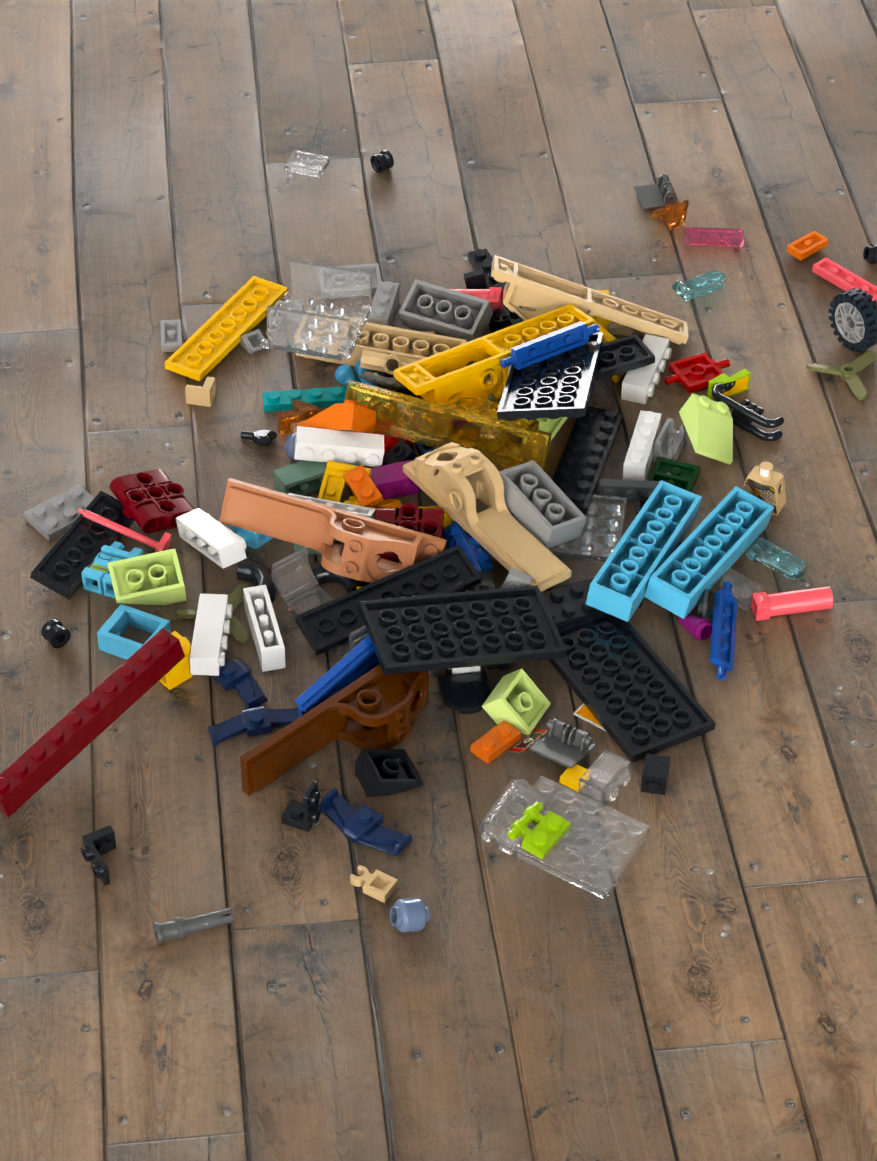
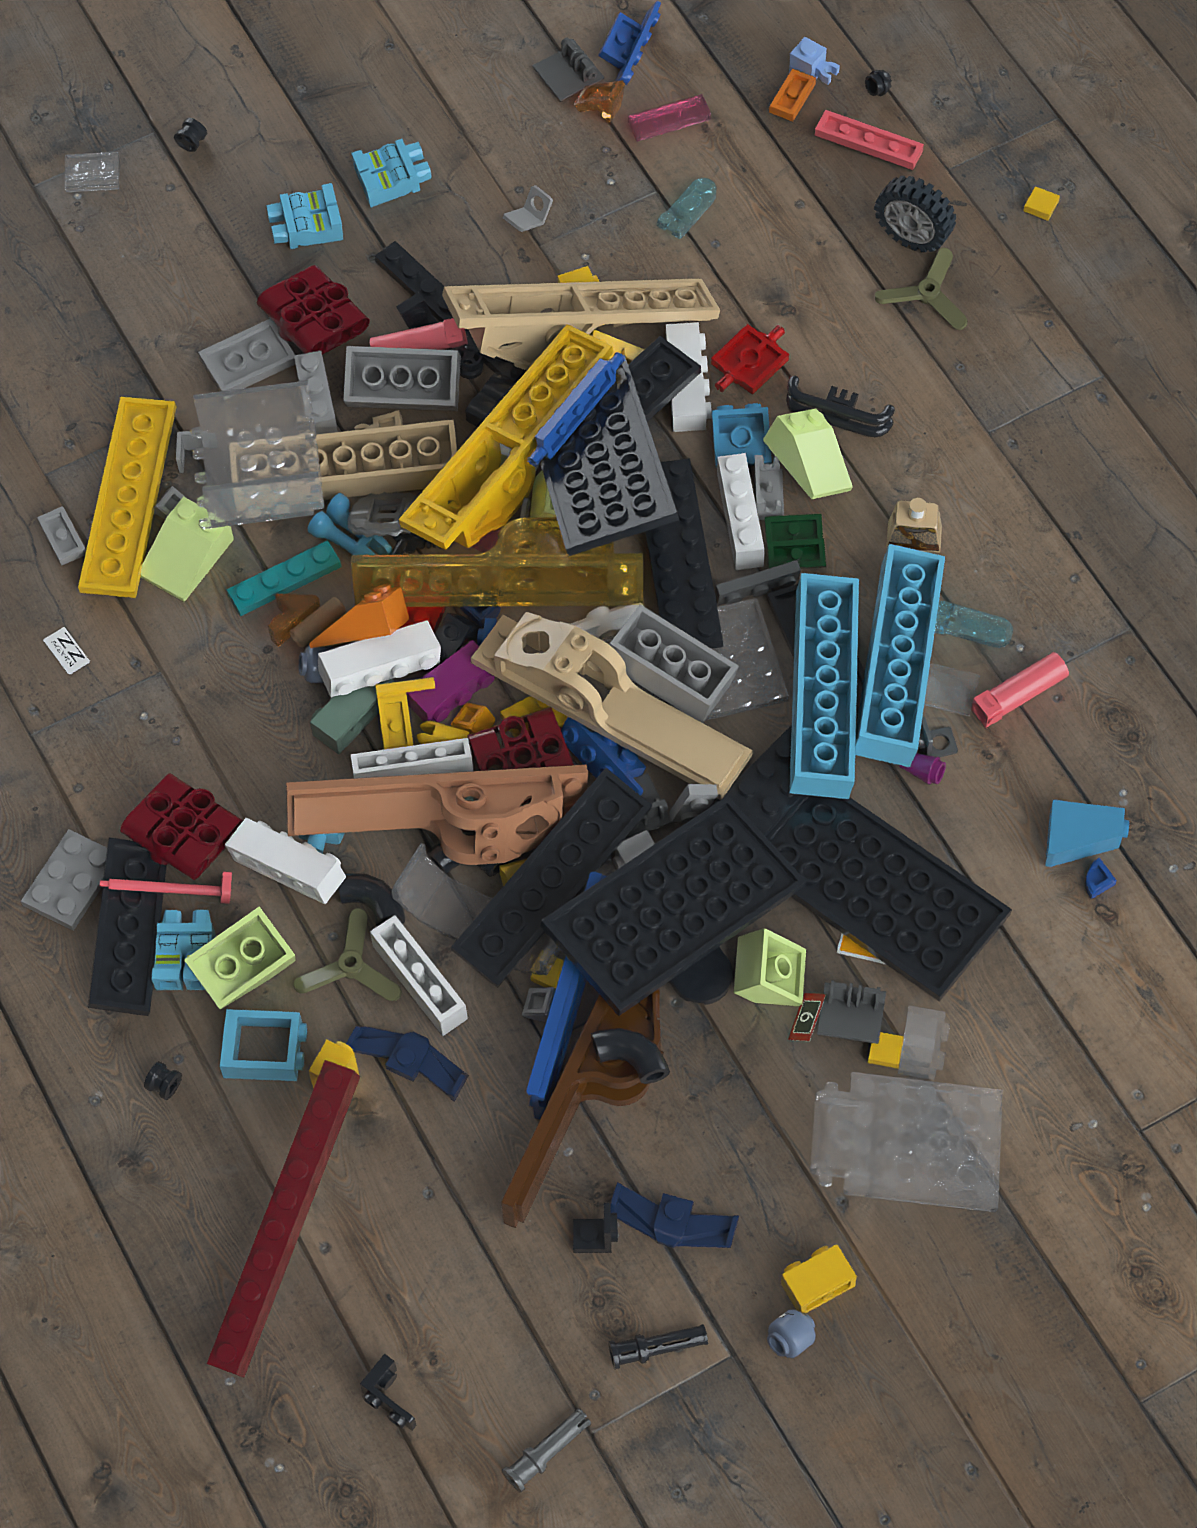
camera: 20 degrees left, 20 degrees up
tan panel [185,376,216,407] -> none
white brick [190,594,233,676] -> none
dark blue plate [207,705,299,747] -> none
black rock [240,429,277,447] -> none
orange plate [343,465,384,508] -> none
tan plate [350,865,398,903] -> none
black slope [355,748,424,797] -> none
tan piece [360,349,419,375] -> none
orange plate [470,720,522,764] -> none
lime plate [507,802,571,860] -> none
black brick [641,754,671,795] -> none
slope [707,368,751,400] -> none
blue plate [710,581,737,680] -> none
none -> white sticker [43,627,90,675]
none -> yellowish green slope [141,496,234,602]
none -> dark red connector [257,265,370,355]
none -> medium azure hips [266,183,343,249]
none -> medium azure hips [351,139,432,208]
none -> light grey bracket [503,185,553,232]
none -> black cylinder [591,1028,670,1084]
none -> blue bracket [598,0,661,92]
none -> black pin [608,1324,708,1370]
none -> dark azure plate [711,403,772,468]
none -> yellow brick [781,1244,857,1313]
none -> light blue brick [789,37,840,85]
none -> dark azure slope [1045,800,1129,867]
none -> blue tile [1085,857,1117,899]

